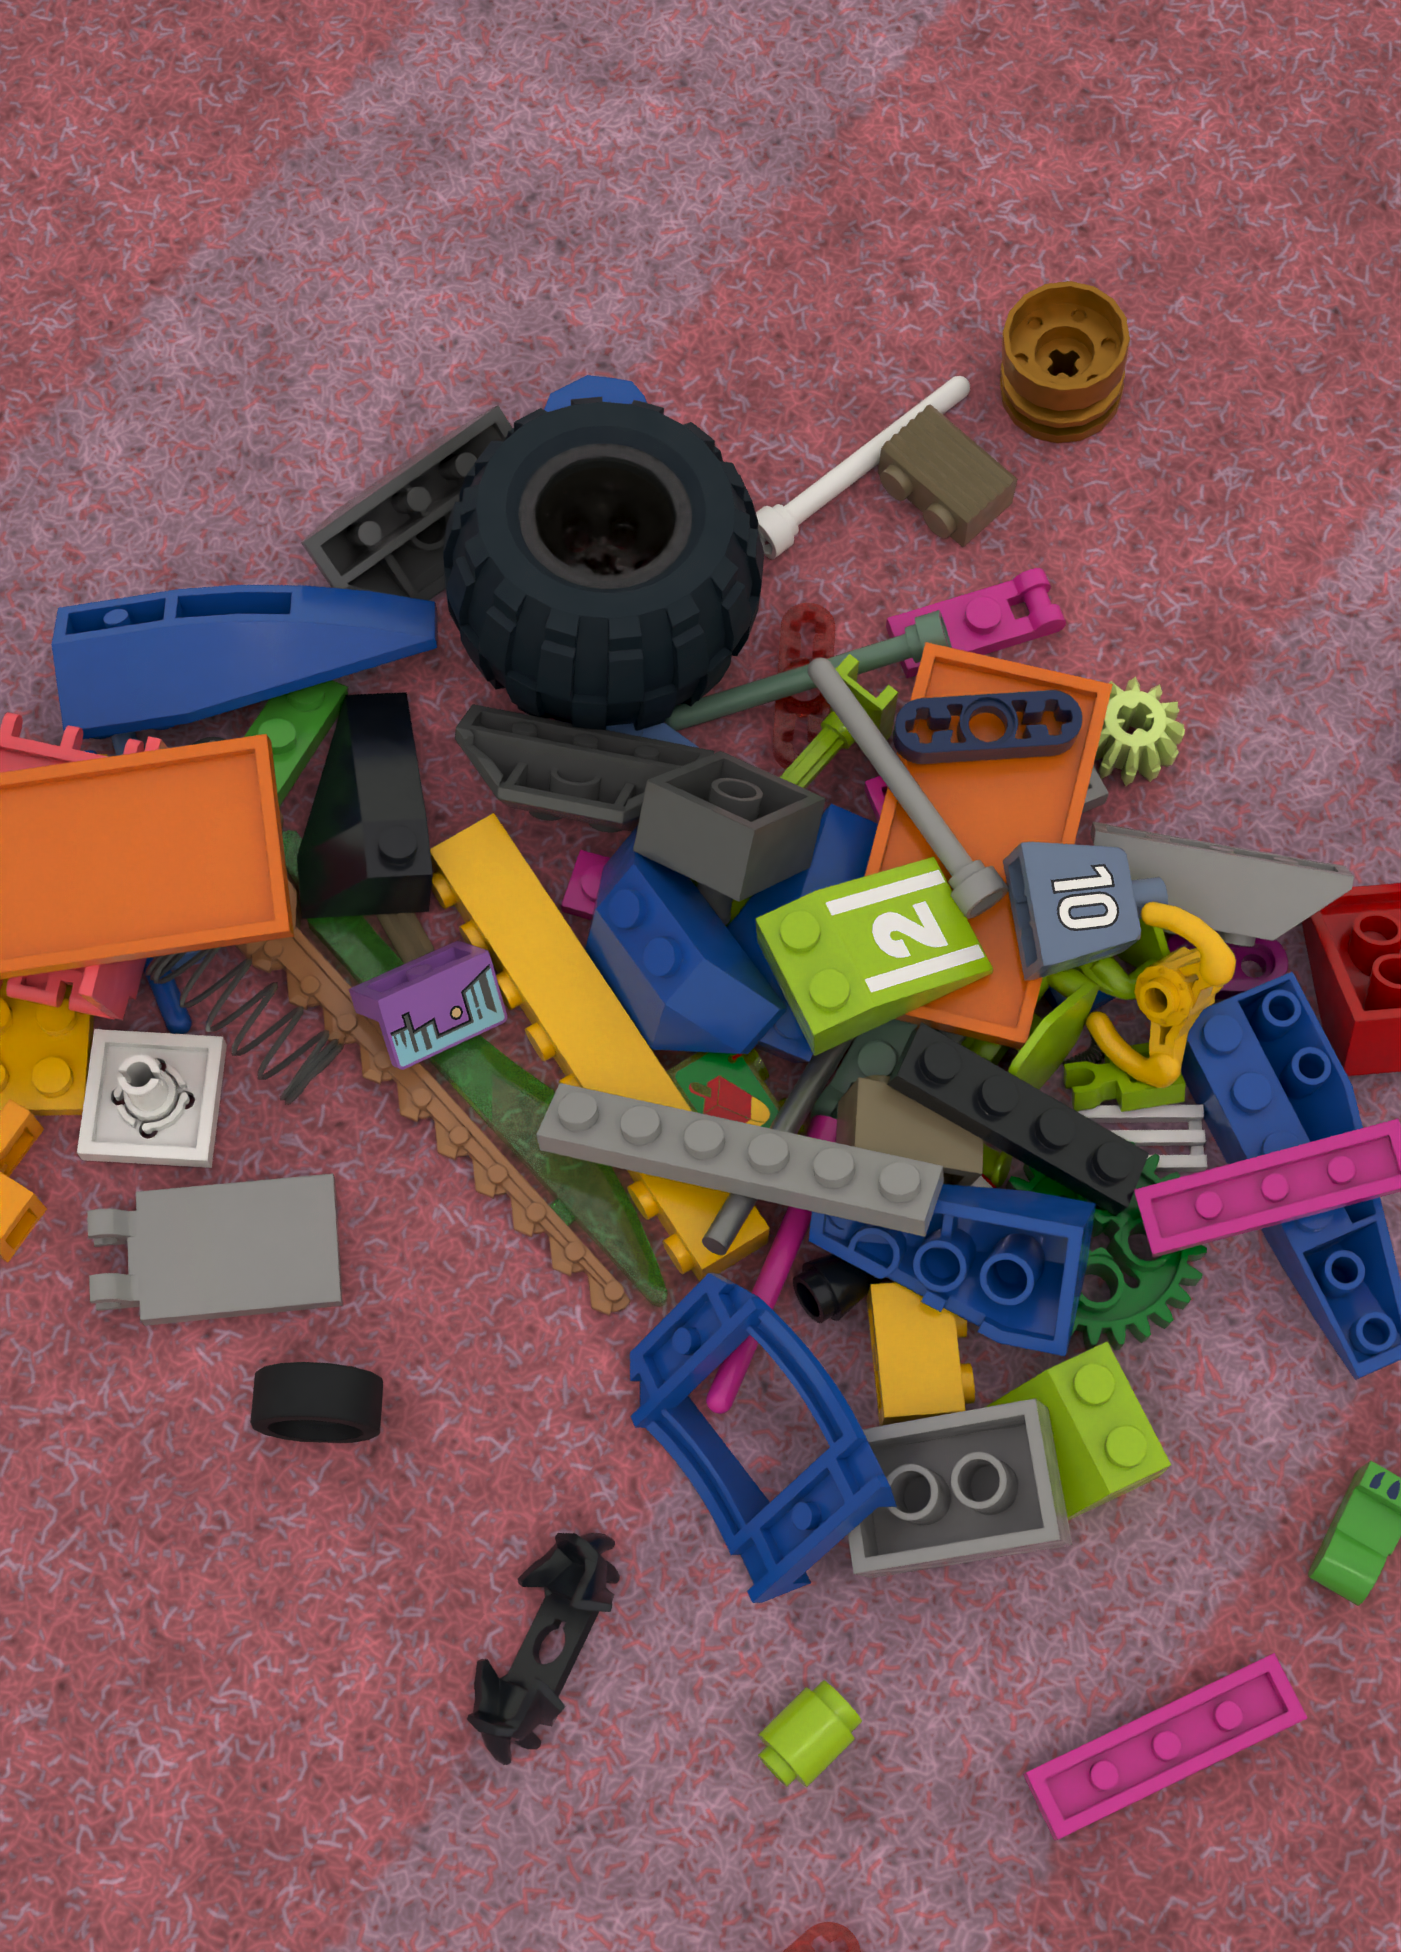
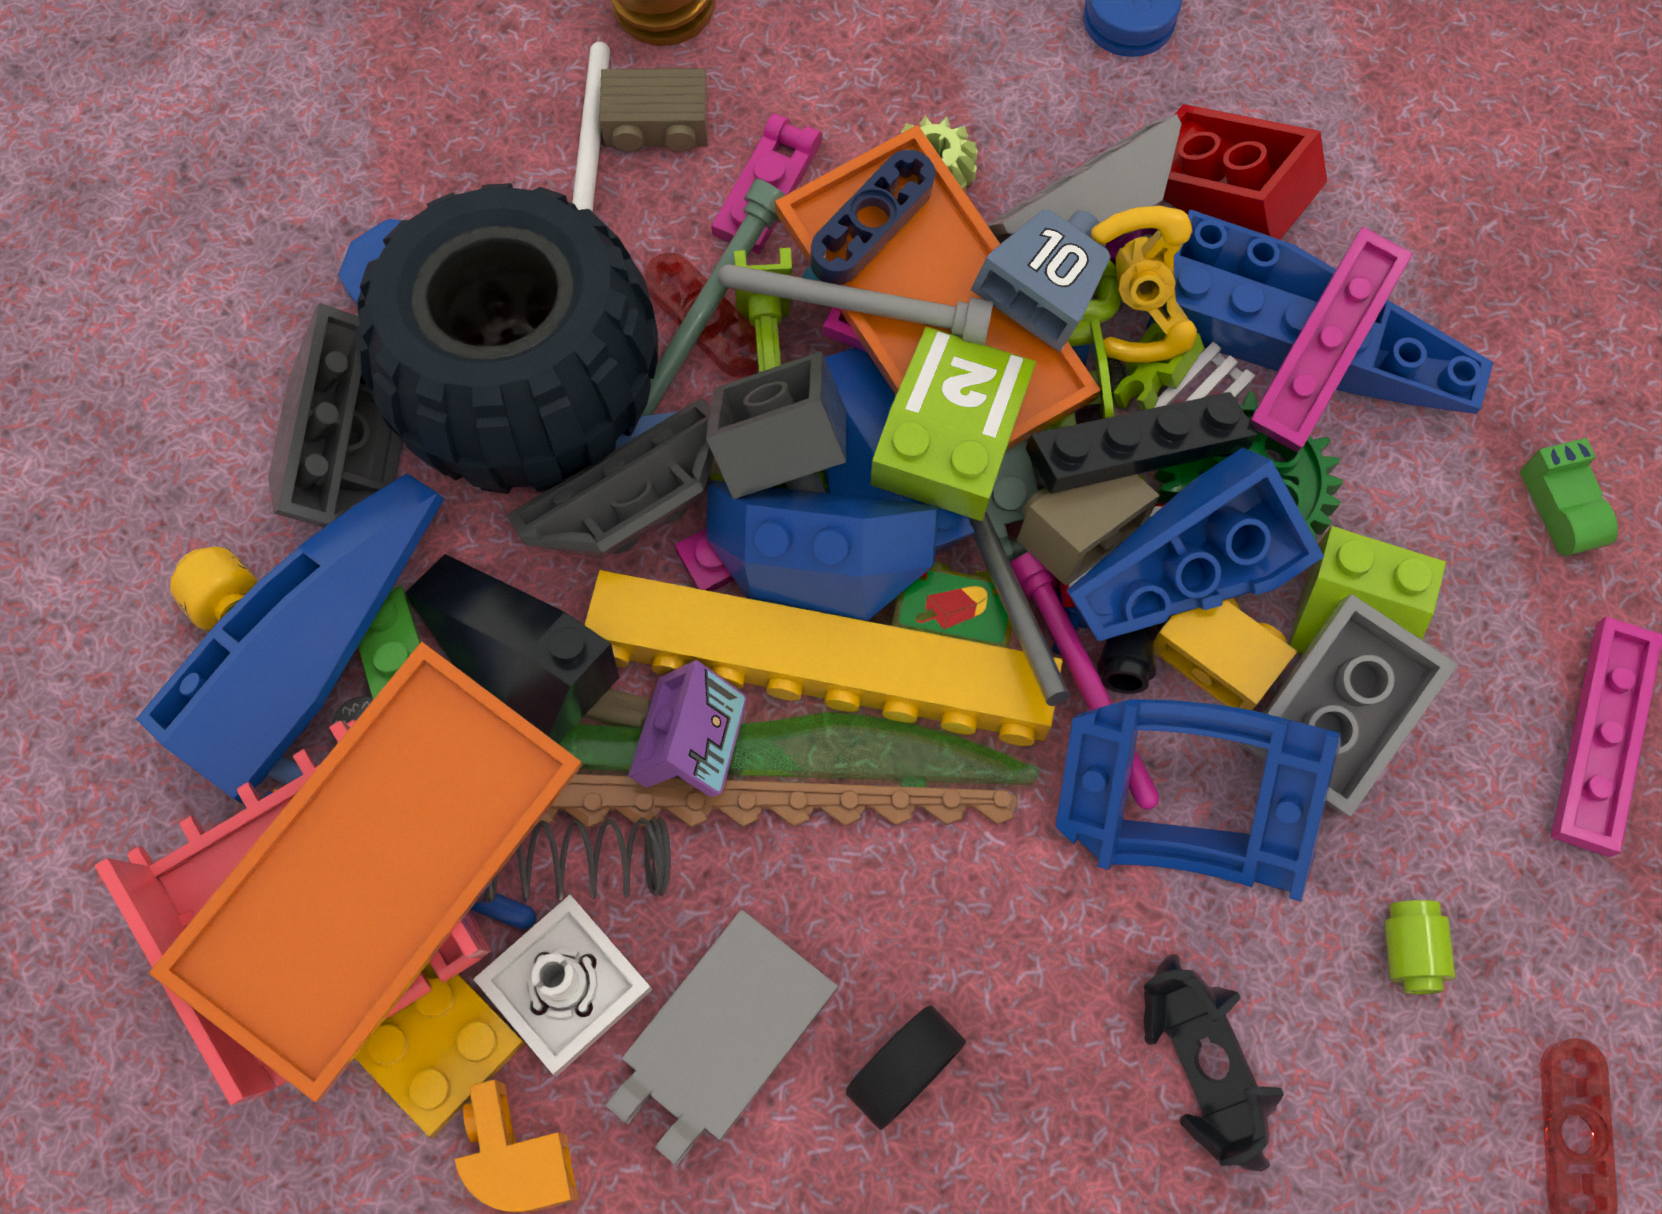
camera: 45 degrees left, 0 degrees up
light grey plate [536,1083,944,1237] -> none
none -> yellow head [170,546,258,632]

